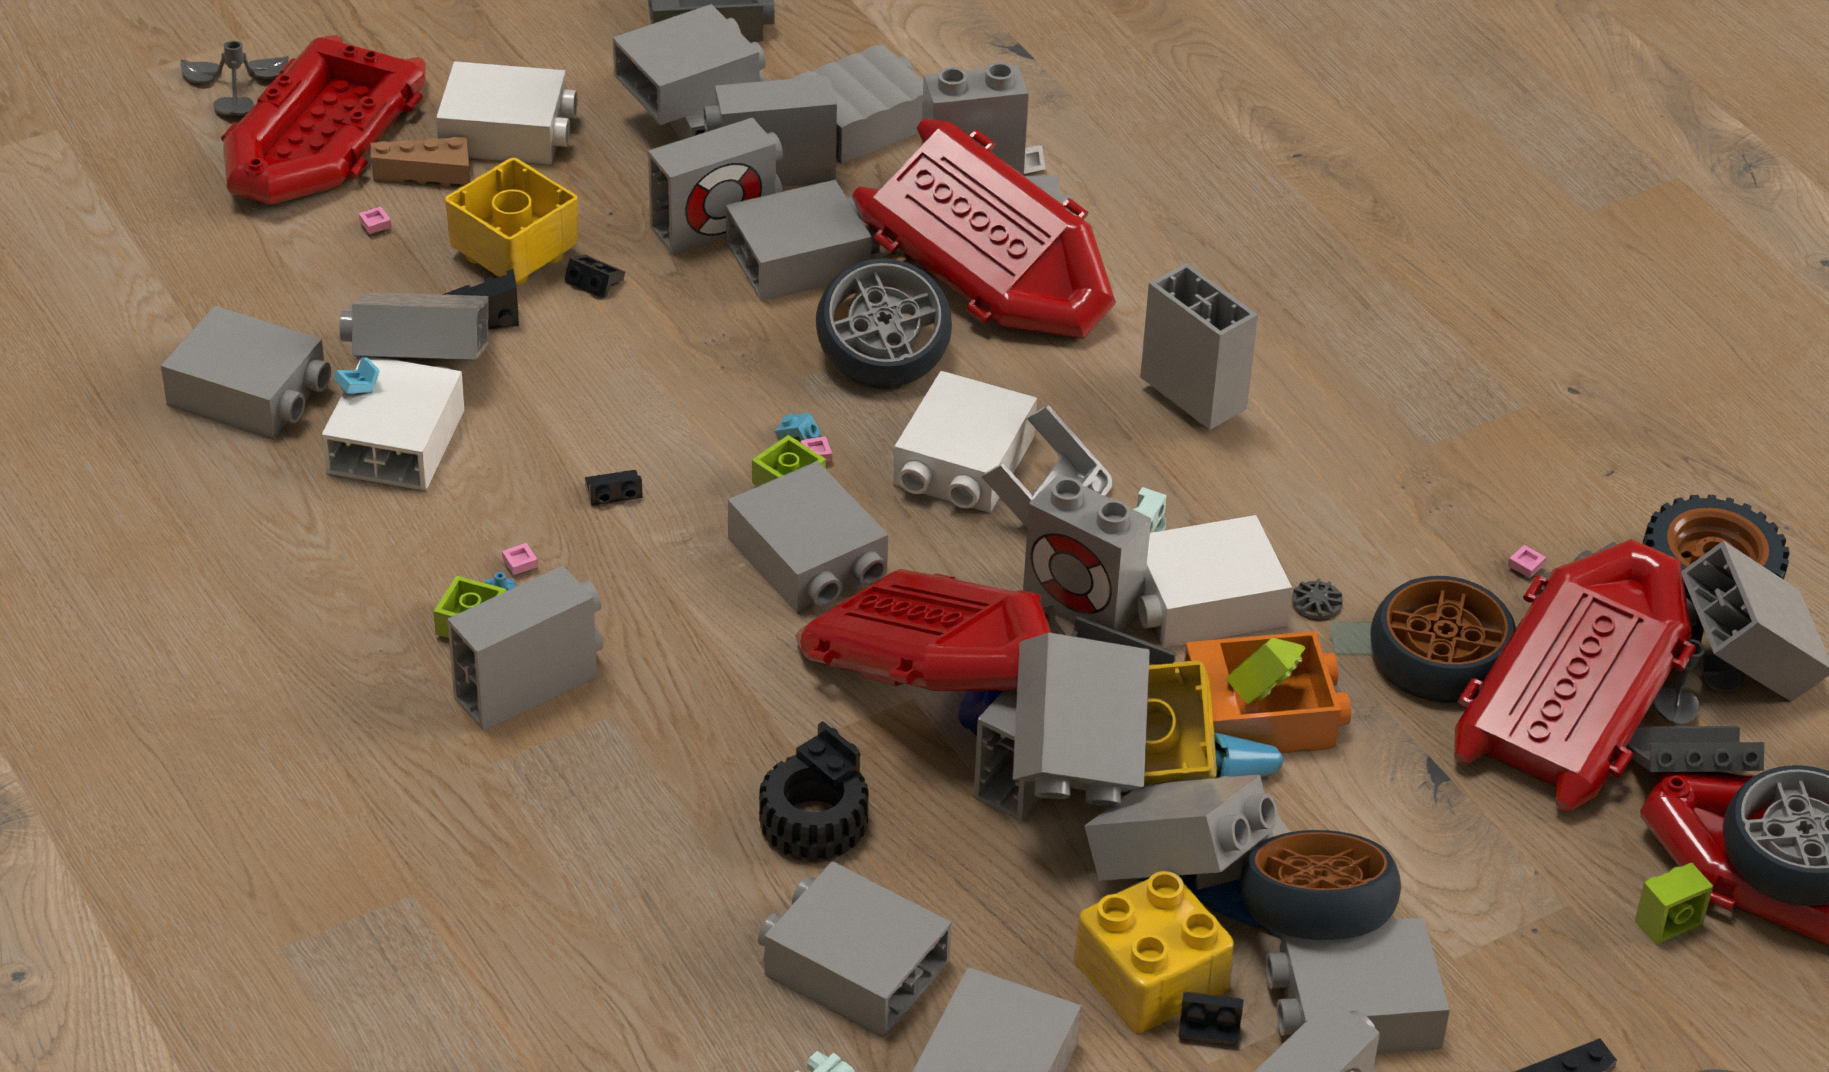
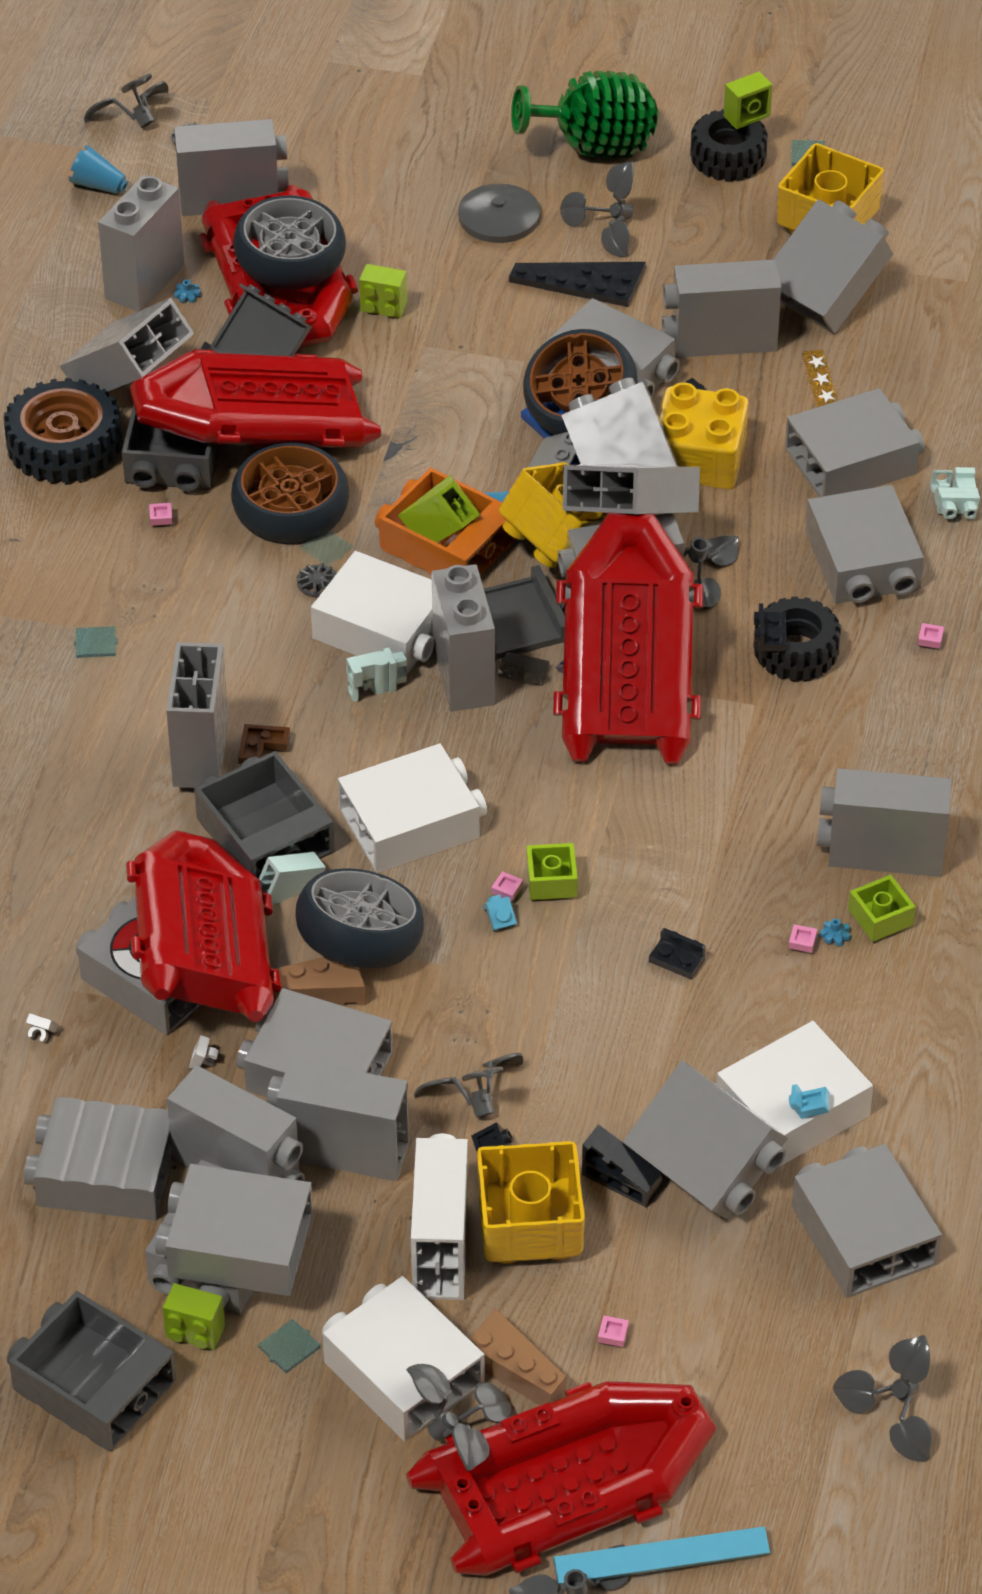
camera: 135 degrees left, 5 degrees up
light grey brick [728,461,888,614] -> none
light grey brick [921,62,1029,175] -> none
light grey windscreen [981,405,1112,527] -> none
none -> clear light blue piece [74,626,118,658]
none -> dark grey brick [194,751,335,879]
none -> reddish brown plate [238,724,290,764]
none -> clear light blue piece [258,1319,321,1373]
none -> light aqua slope [259,852,326,906]
none -> dark grey plant [406,1364,512,1472]
none -> white brick [411,1133,468,1300]
none -> dark grey plant [414,1053,523,1118]
none -> medium azure tile [553,1526,770,1585]
none -> dark grey plant [684,536,739,608]
none -> dark grey plant [833,1335,932,1461]
none -> bright pink plate [918,623,944,649]

